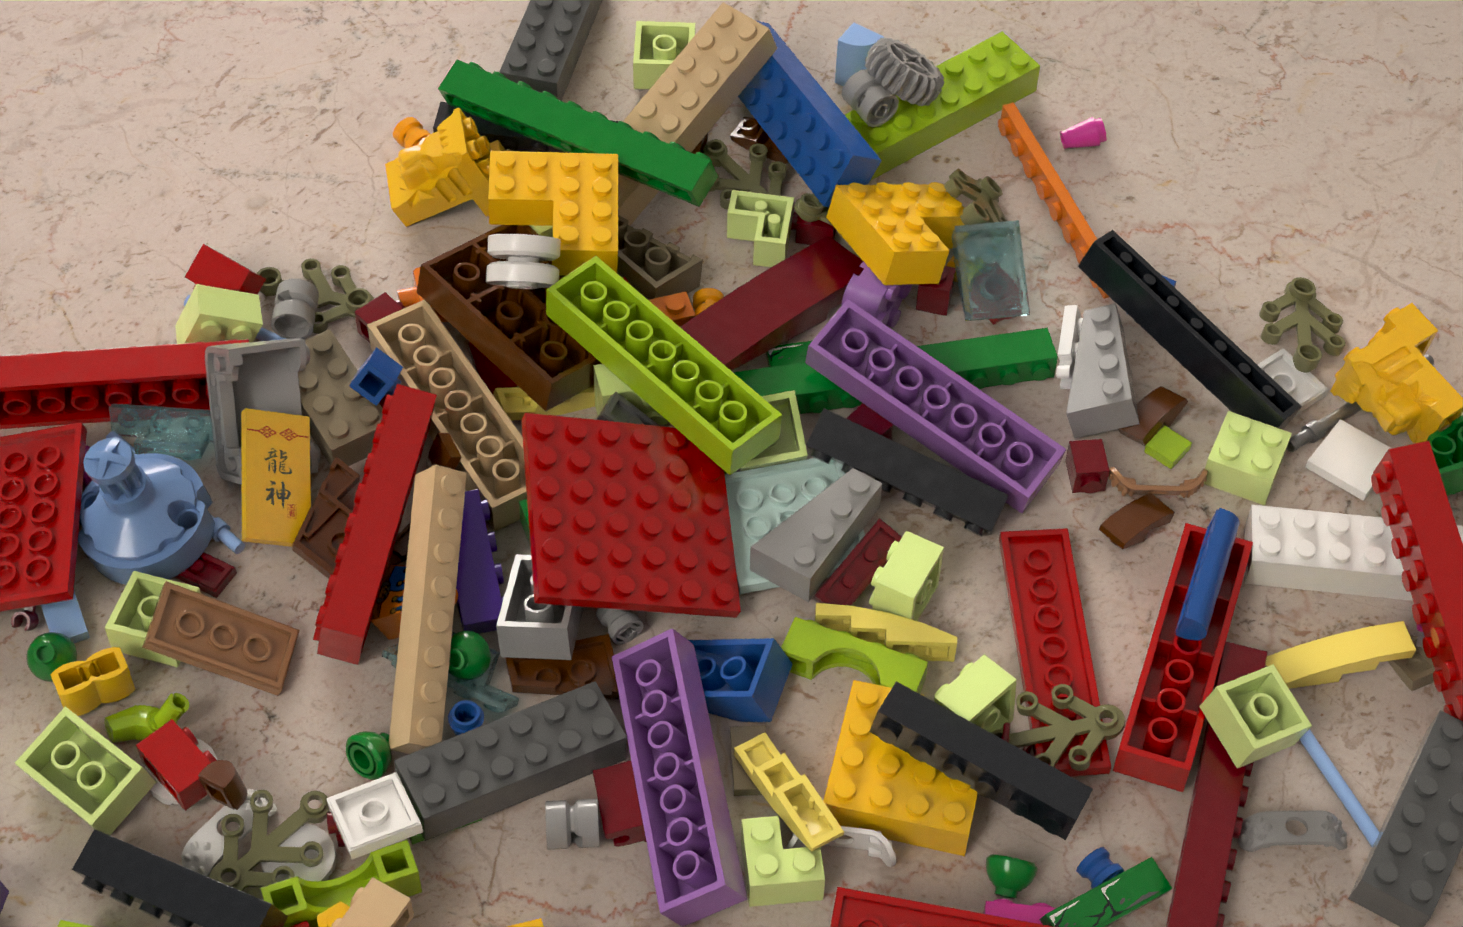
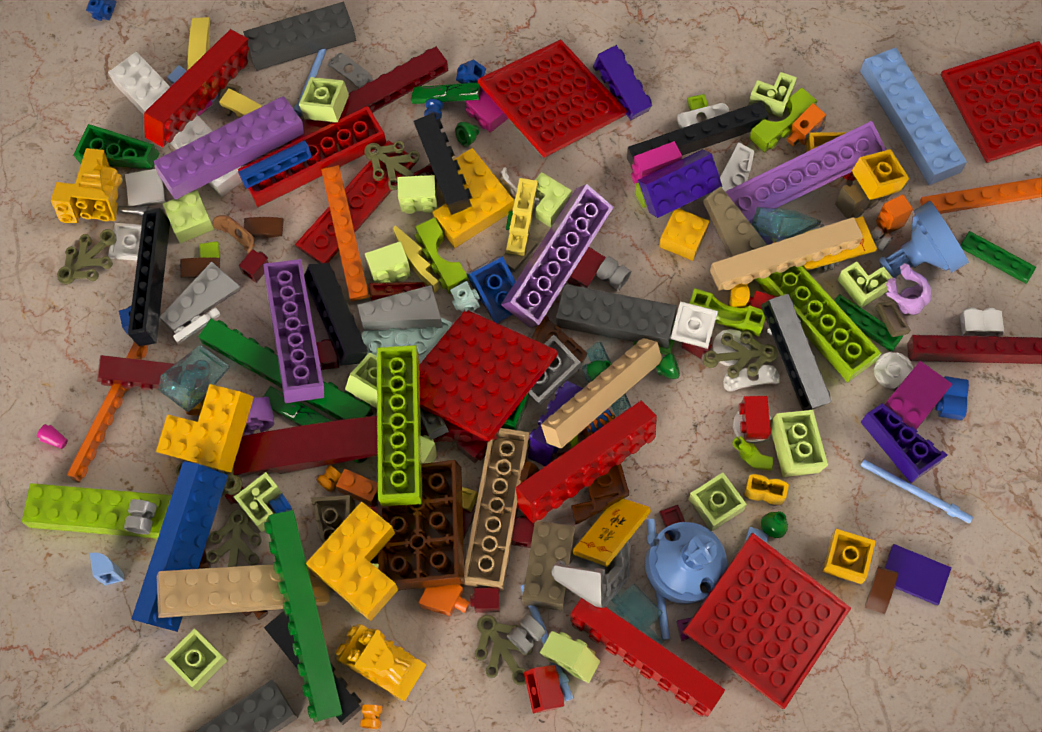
camera: 135 degrees left, 15 degrees up
medium nougat tile [142,581,300,696] -> none
reddish brown brick [198,760,248,810] -> none
blue brick [349,347,403,406] -> none
blue cone [448,700,484,736] -> none
white wheel [486,234,561,289] -> none
light grey gear [865,38,944,106] -> none
olive plant [944,169,1011,245] -> none
none -> dark red brick [97,355,180,393]
none -> medium lavender brick [154,96,304,200]
none -> blue wheel [269,493,293,513]
none -> orange plate [321,165,369,302]
none -> light aqua brick [450,281,481,313]

